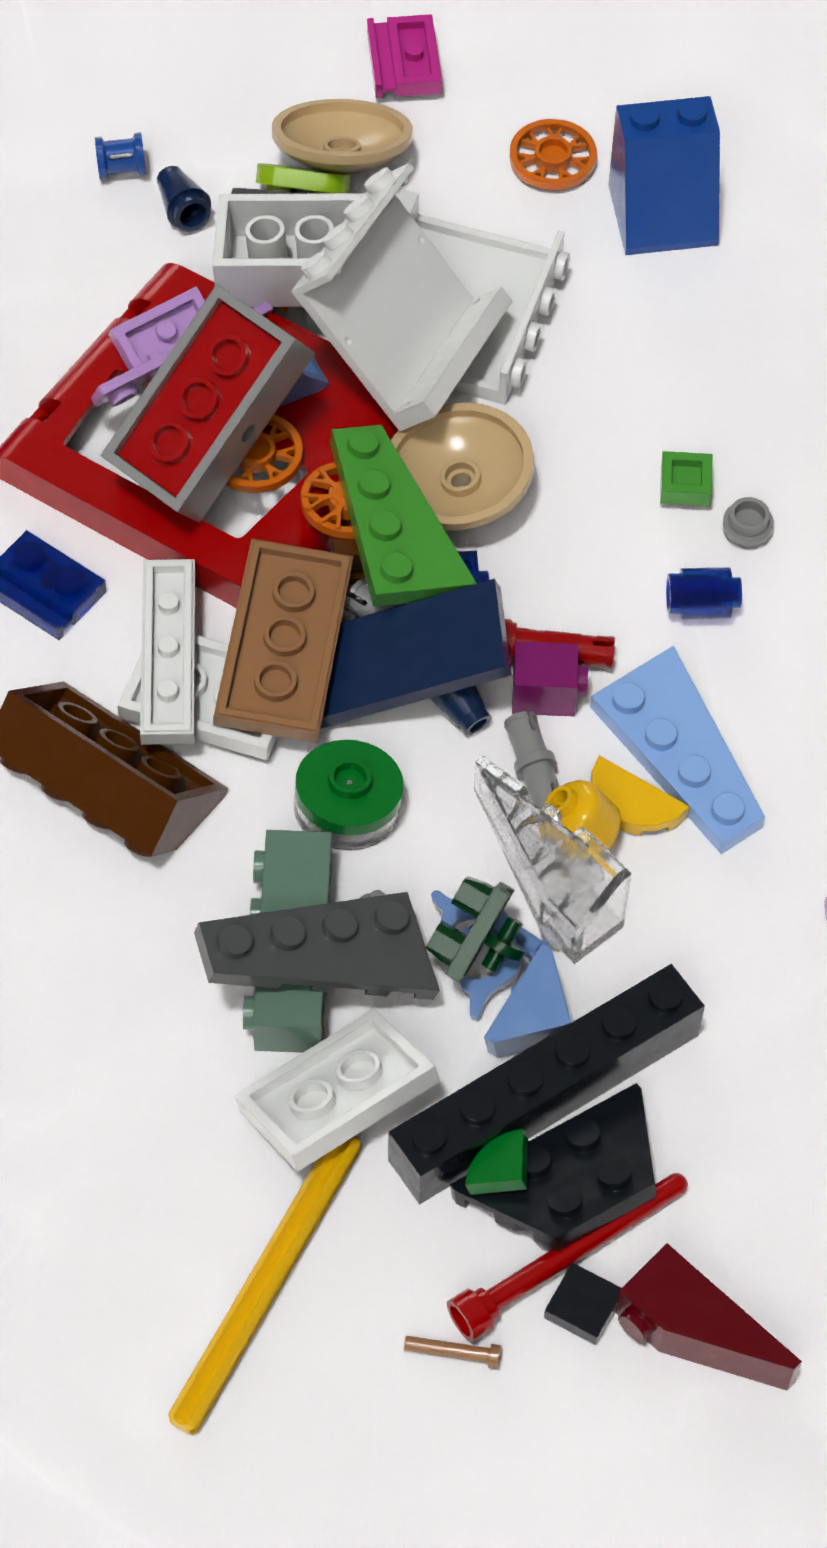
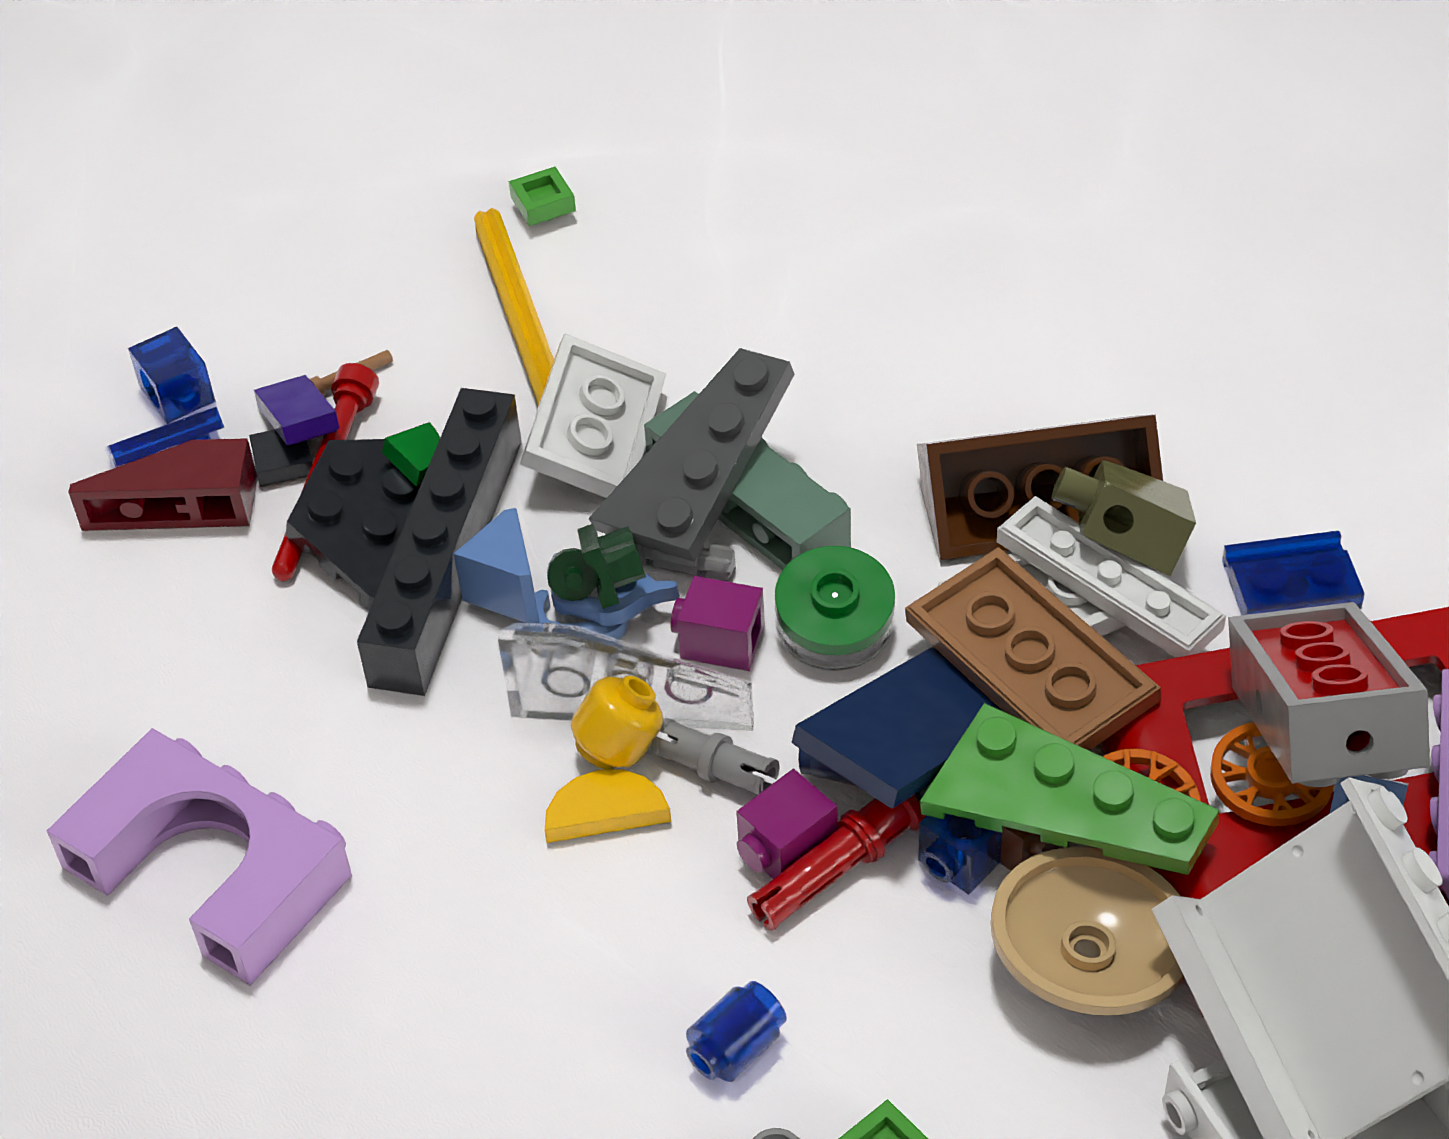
camera: 140 degrees right, 10 degrees down
light blue wing [590,645,765,854] -> none
none -> clear blue plate [105,406,225,468]
none -> clear blue brick [128,326,216,424]
none -> dark purple tile [254,375,340,445]
none -> bright green plate [508,166,576,226]
none -> magenta brick [670,576,765,672]
none -> olive torso [1051,460,1196,576]

